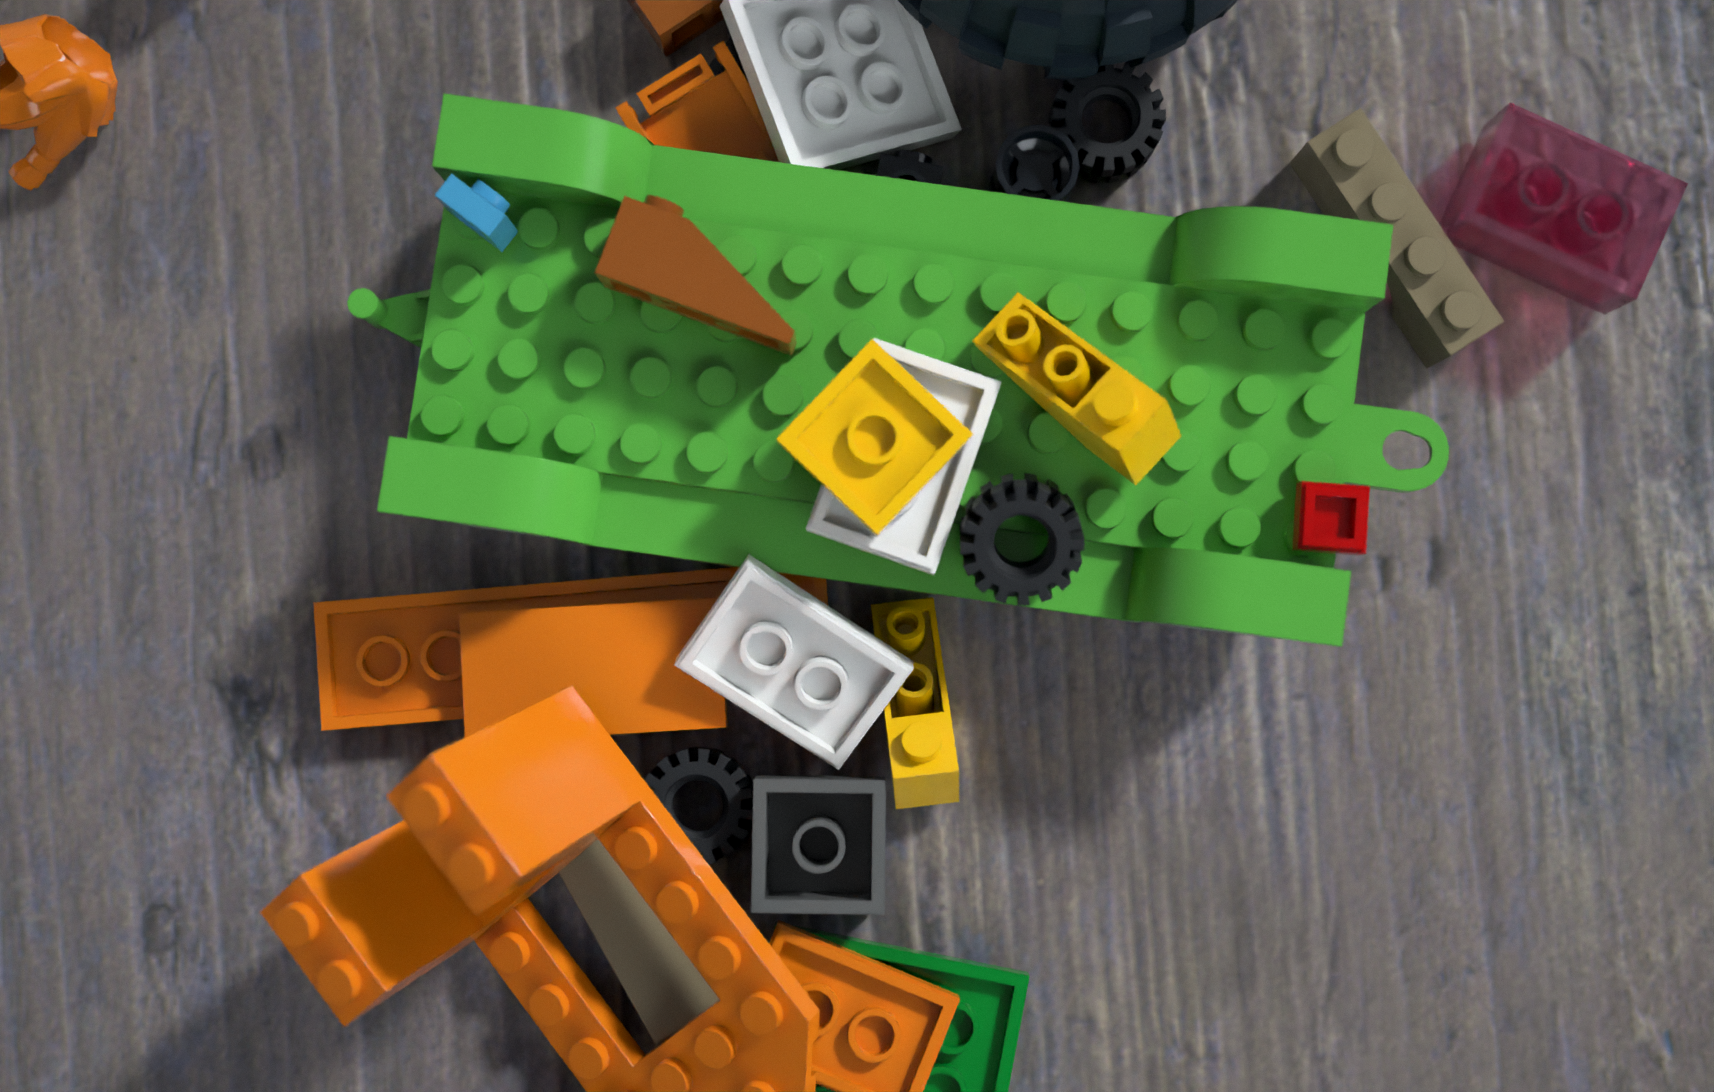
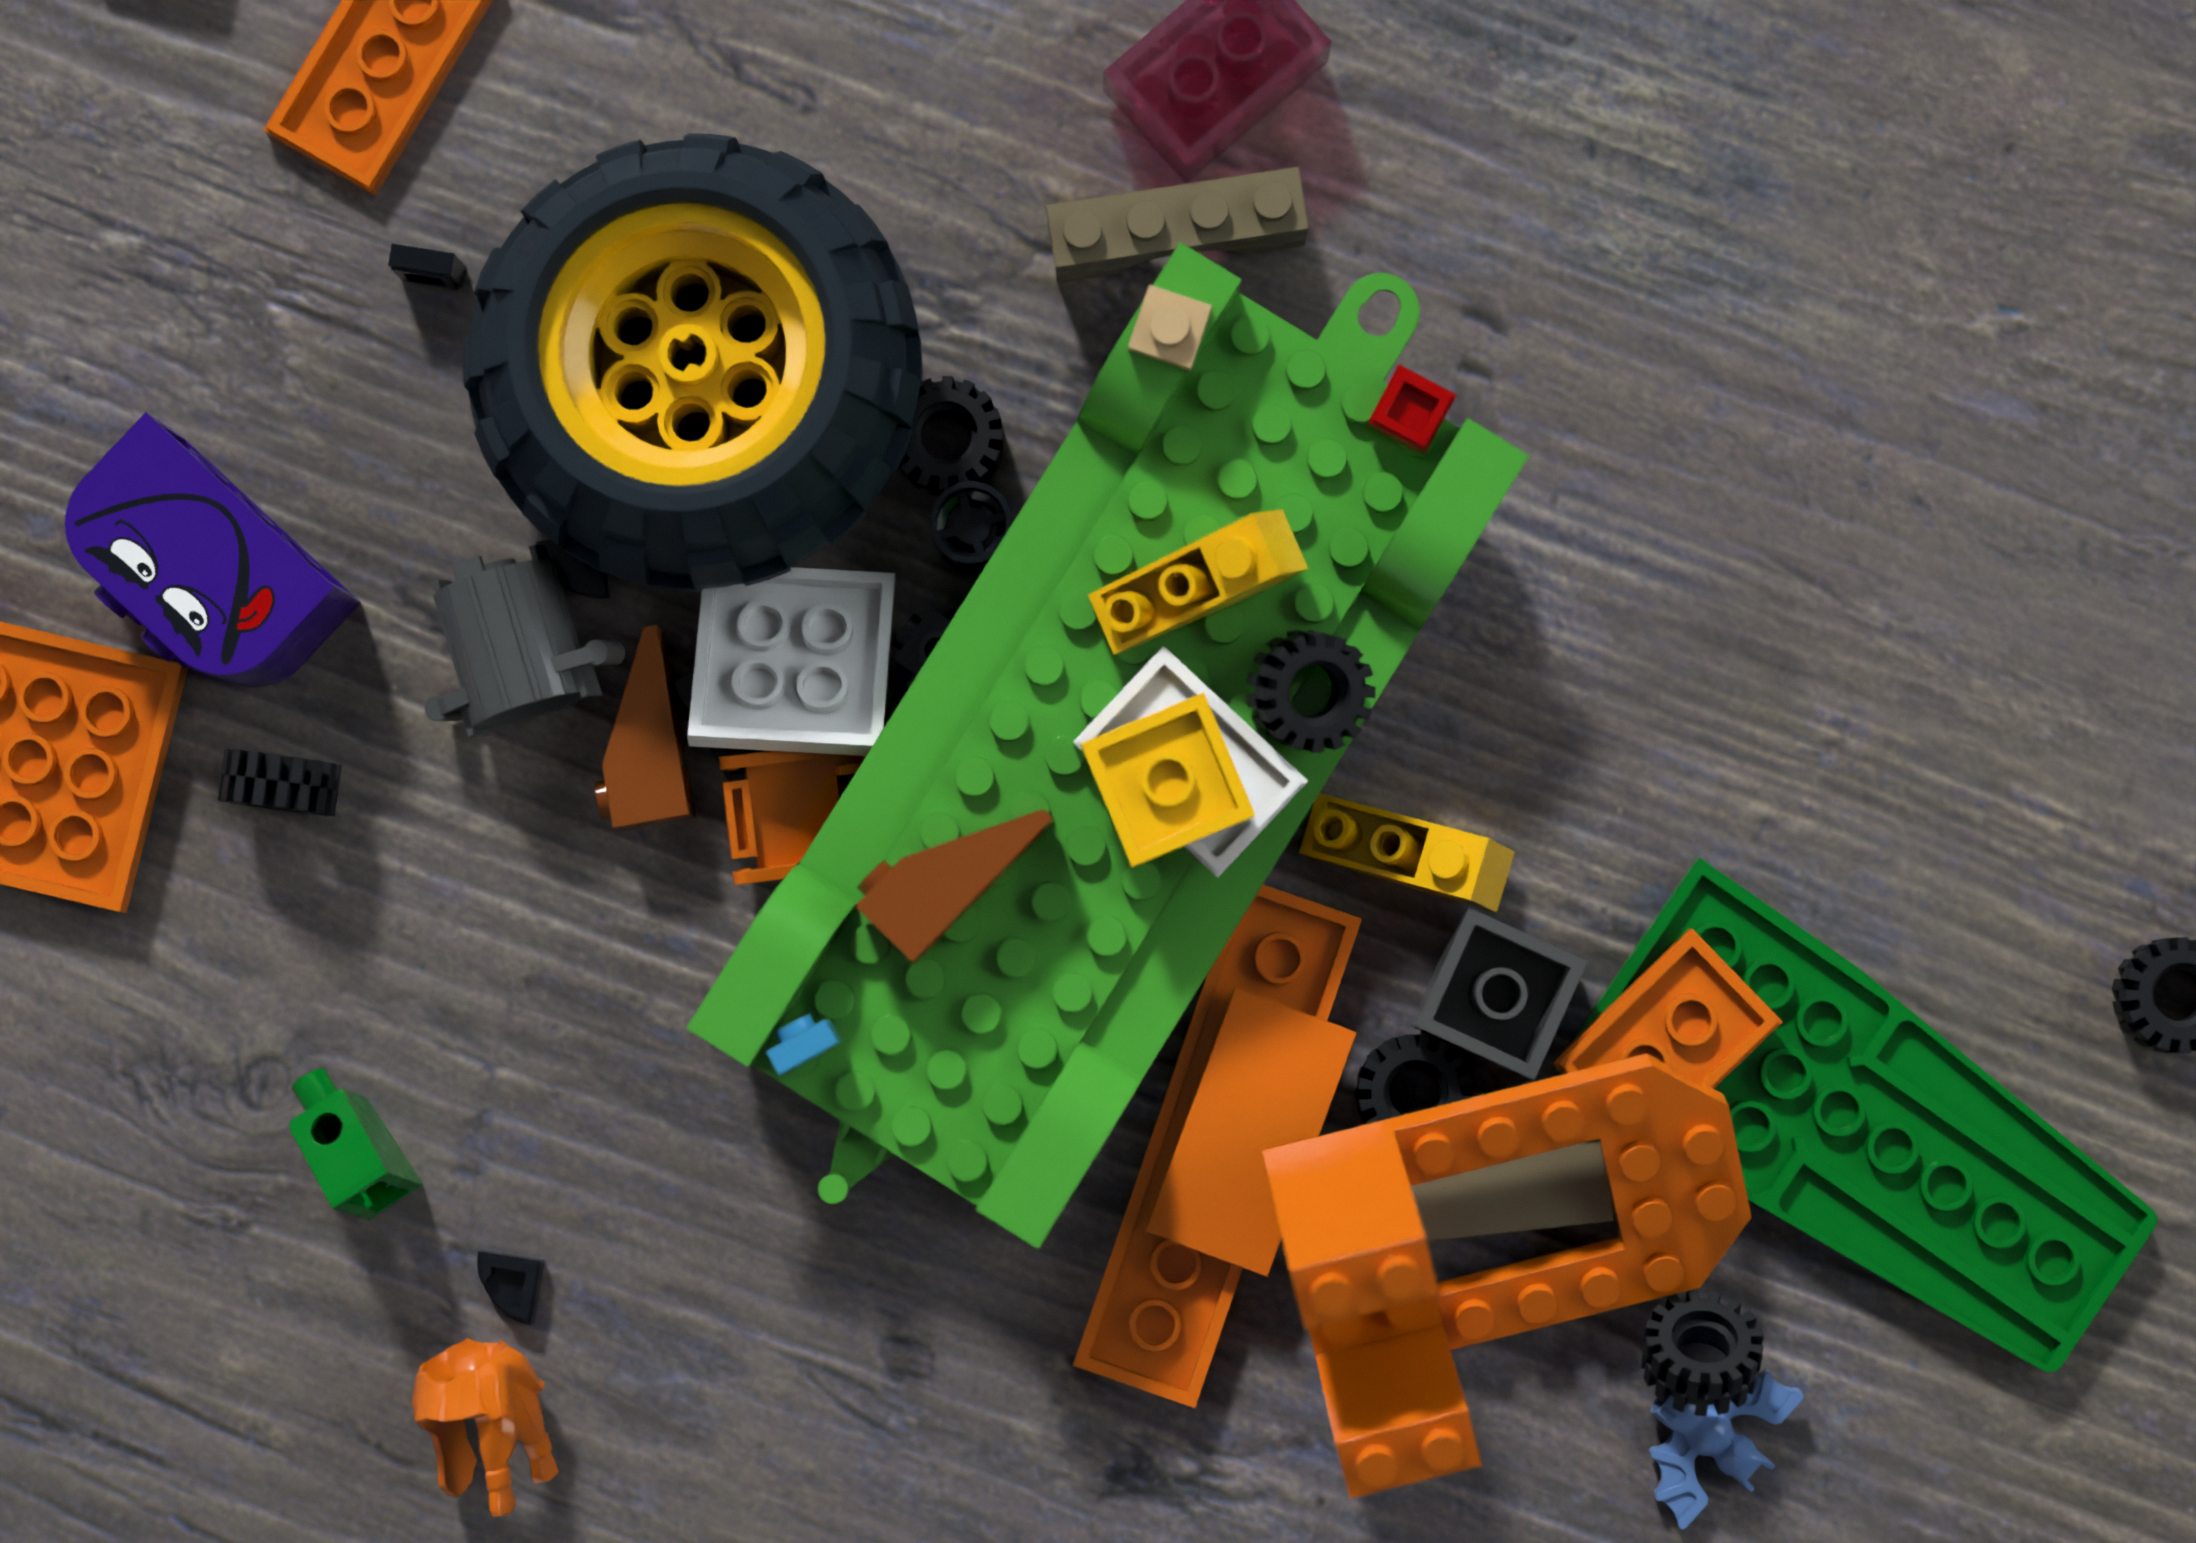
camera: 60 degrees left, 0 degrees up
white tile [674,555,913,770] -> none
none -> black tile [477,1250,545,1325]
none -> tan plate [1128,285,1212,372]

